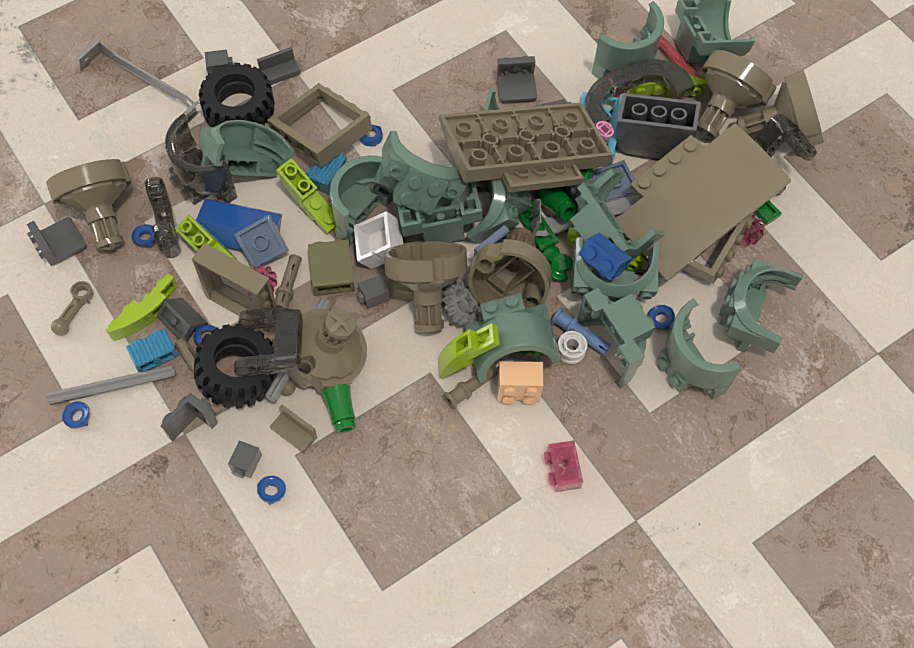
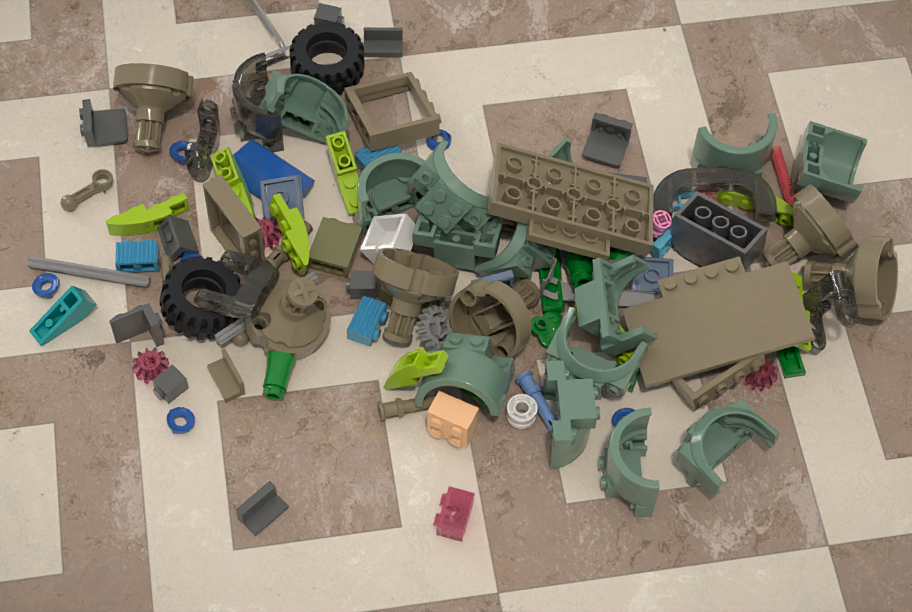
camera: 25 degrees right, 5 degrees down
blue brick [578,233,632,280] -> none
none -> teal slope [29,286,97,346]
none -> clear pink gear [132,347,169,385]
none -> dark grey panel [236,481,289,536]
none -> lime slope [269,193,309,276]
none -> dark azure brick [347,296,389,347]

